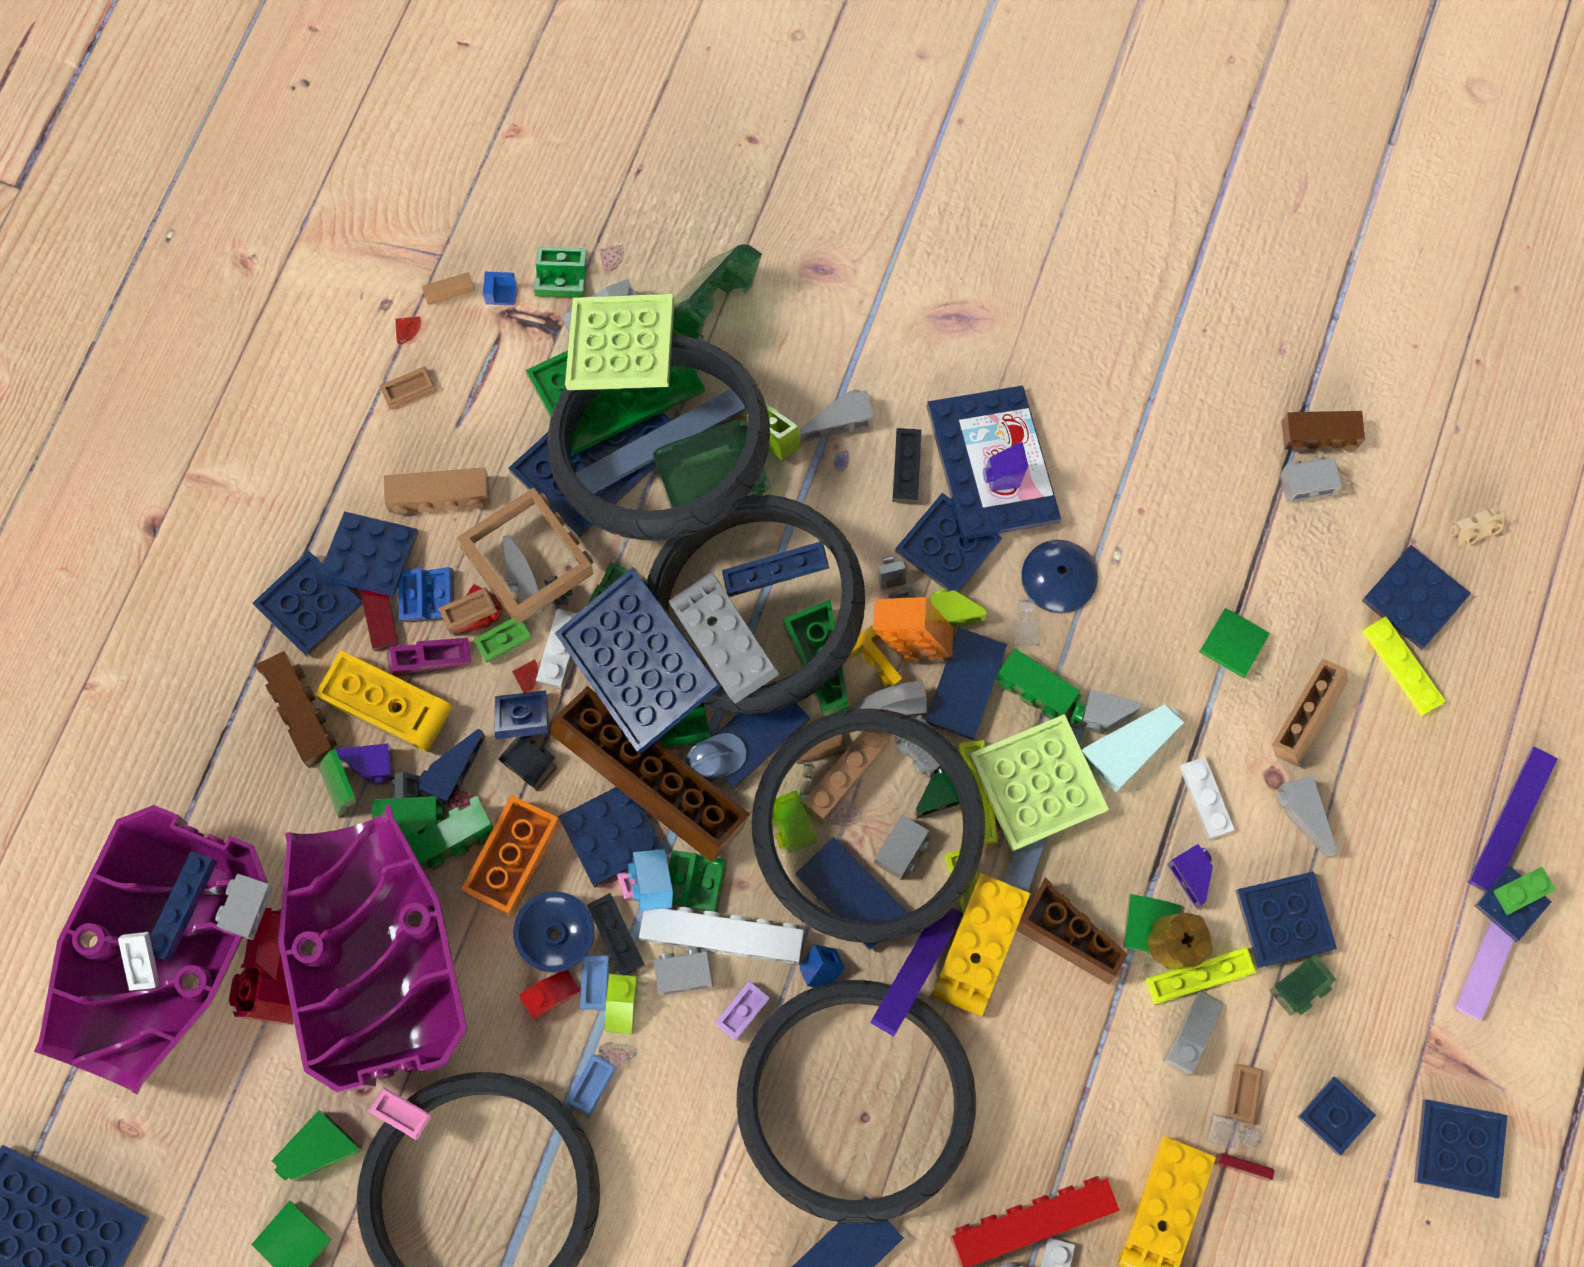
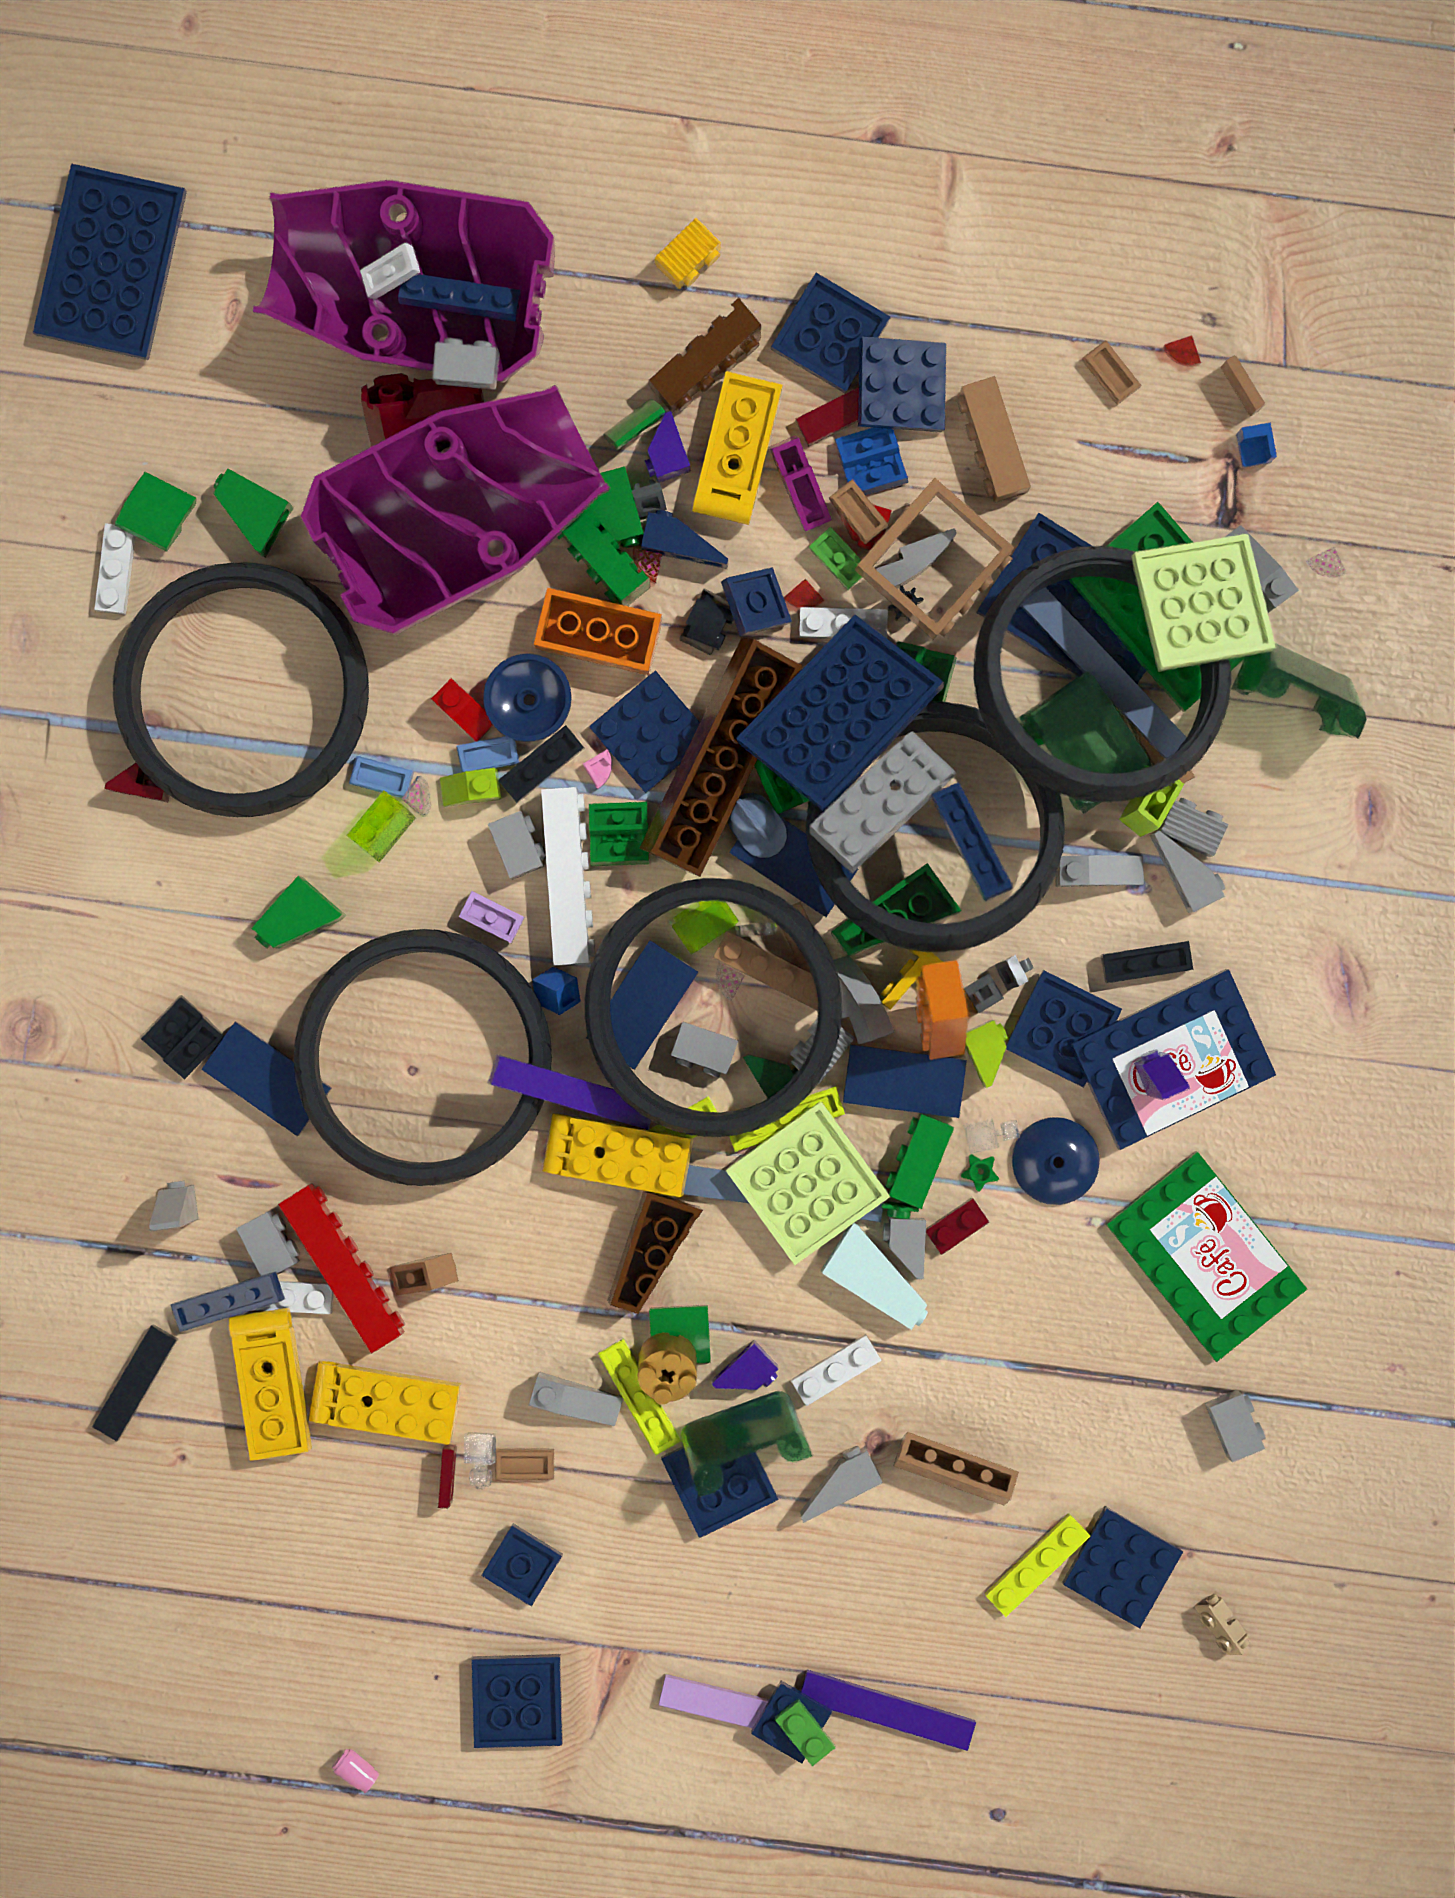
camera: 80 degrees right, 15 degrees up
bright pink tile [368,1087,432,1140] -> none
green slope [534,247,587,298] -> none
dark azure brick [628,849,673,911] -> none
green slope [1199,608,1270,678] -> none
clear green brick [1269,954,1337,1016] -> none
reddish brown brick [1282,411,1365,452] -> none
none -> green slope [251,876,346,949]
none -> clear neon green brick [346,790,416,863]
none -> medium nougat slope [389,1253,459,1296]
none -> yellow brick [655,218,721,289]
none -> clear green windscreen [681,1391,813,1497]
none -> dark red plate [926,1197,990,1255]
none -> green plate [961,1154,999,1192]
none -> light grey slope [1055,855,1144,887]
none -> plate [1105,1151,1308,1362]
none -> light grey brick [1158,798,1228,857]

